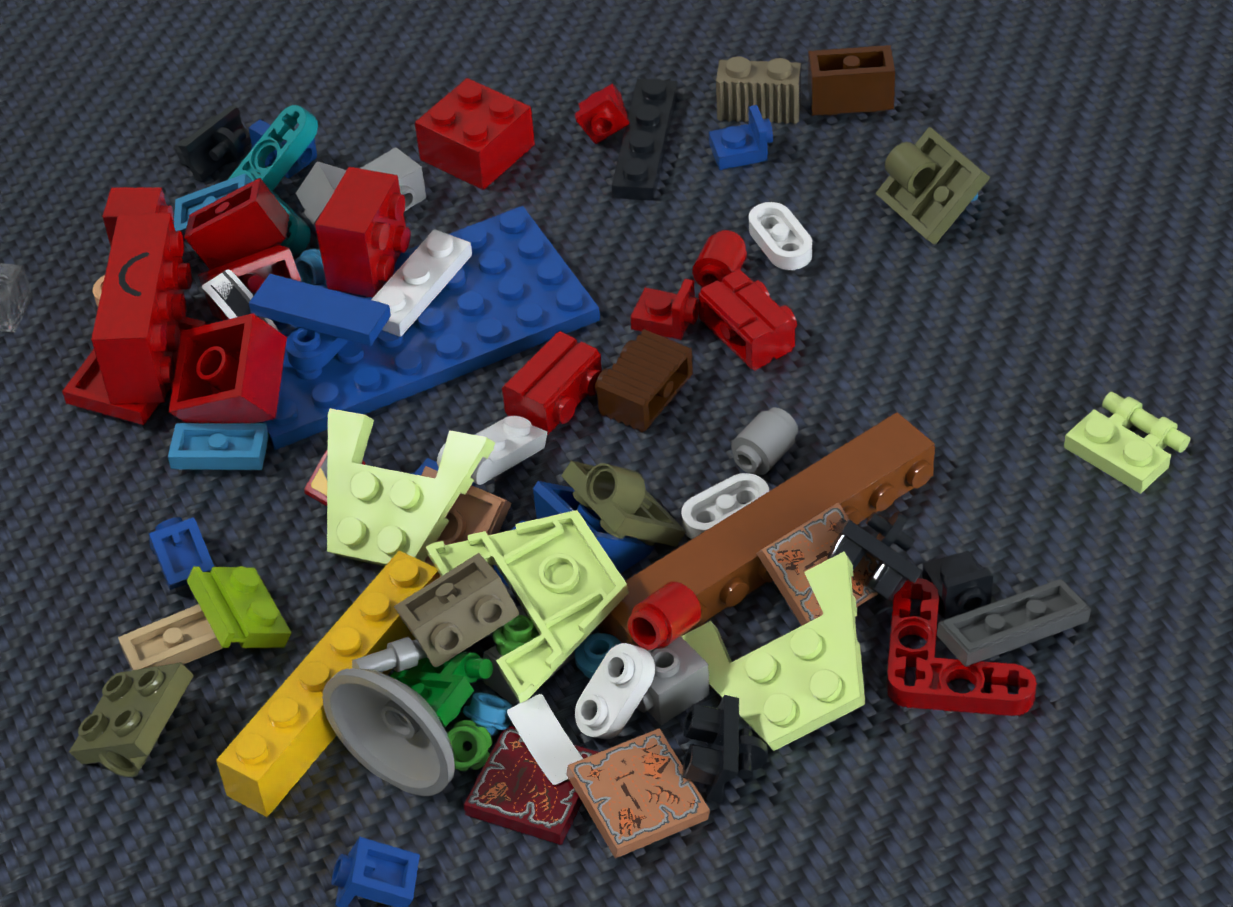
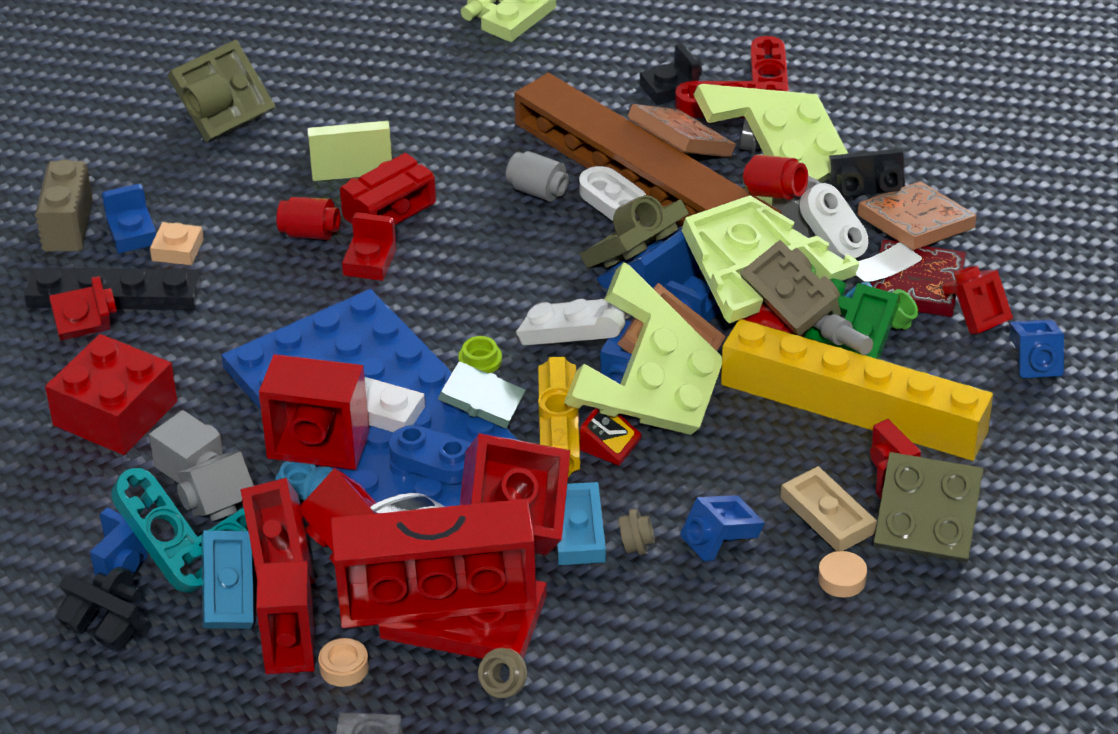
camera: 100 degrees left, 5 degrees down
lime plate [187,566,291,648] -> none
blue tile [249,274,391,346] -> none
light grey dish [322,668,455,796] -> none
red brick [502,331,602,435] -> none
reddish brown brick [595,329,693,433] -> none
white plate [749,202,812,270] -> none
reddish brown brick [808,45,895,116] -> none
black hips [827,511,923,600] -> none
dark grey tile [937,579,1091,667] -> none
none -> light nougat plate [150,222,204,265]
none -> yellowish green slope [308,121,392,181]
none -> piece [438,361,526,429]
none -> lime plate [458,336,502,374]
none -> dark tan plate [478,648,527,698]
none -> yellow piece [538,357,580,478]
none -> dark tan plate [619,508,655,556]
none -> light nougat tile [818,551,867,598]
none -> red bracket [870,419,921,498]
none -> red bracket [942,266,1013,334]

